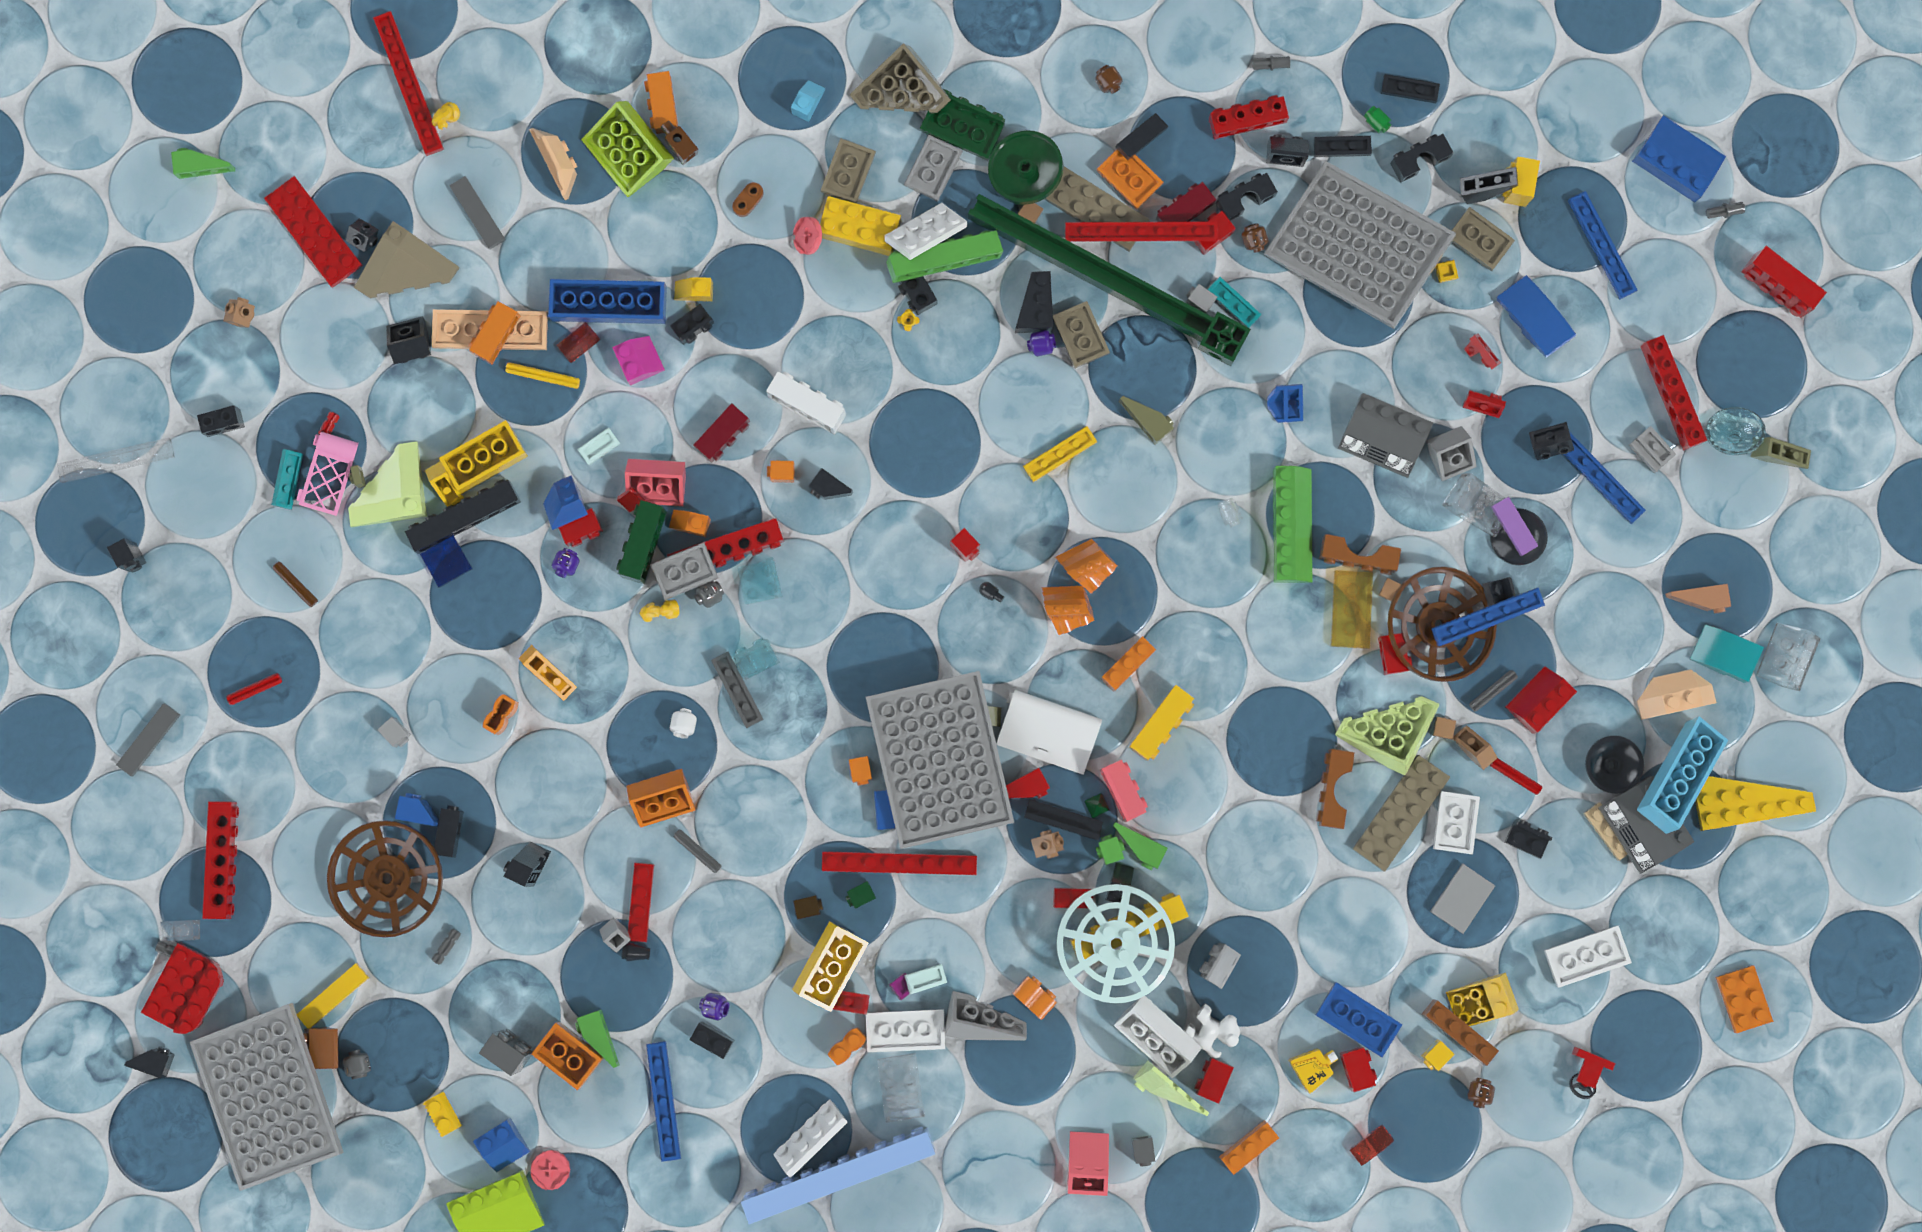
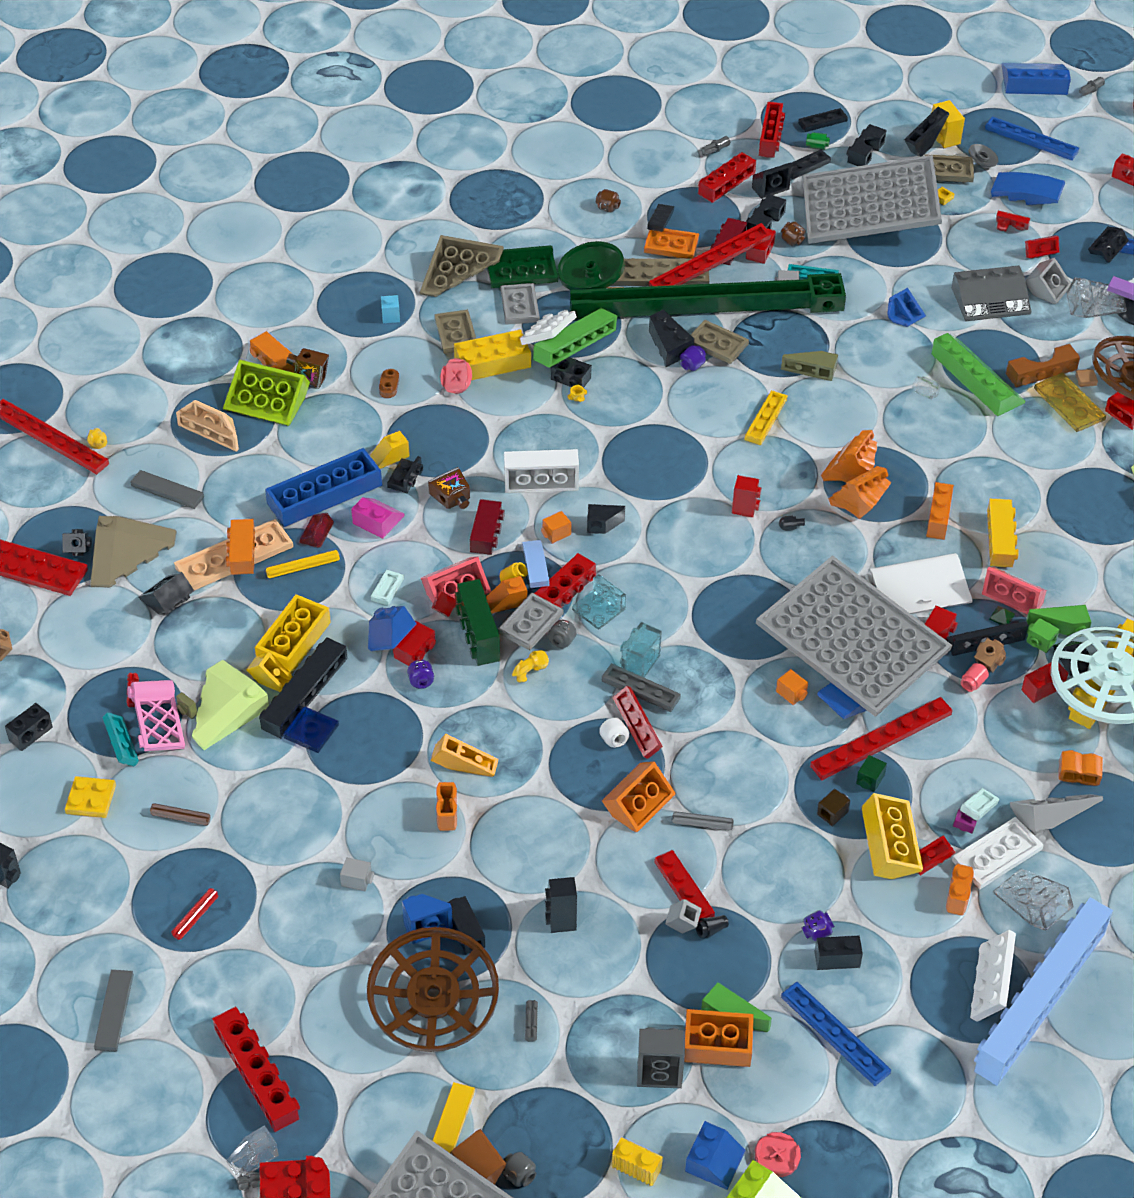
camera: 30 degrees left, 35 degrees down
none -> yellow plate [65,776,116,818]
none -> reddish brown torso [428,467,470,509]
none -> yellow brick [500,562,528,582]
none -> light blue slope [522,540,549,588]
none -> plate [612,686,663,759]
none -> red brick [759,102,785,158]
none -> coral brick [961,663,989,692]
none -> dark grey dish [969,144,998,167]

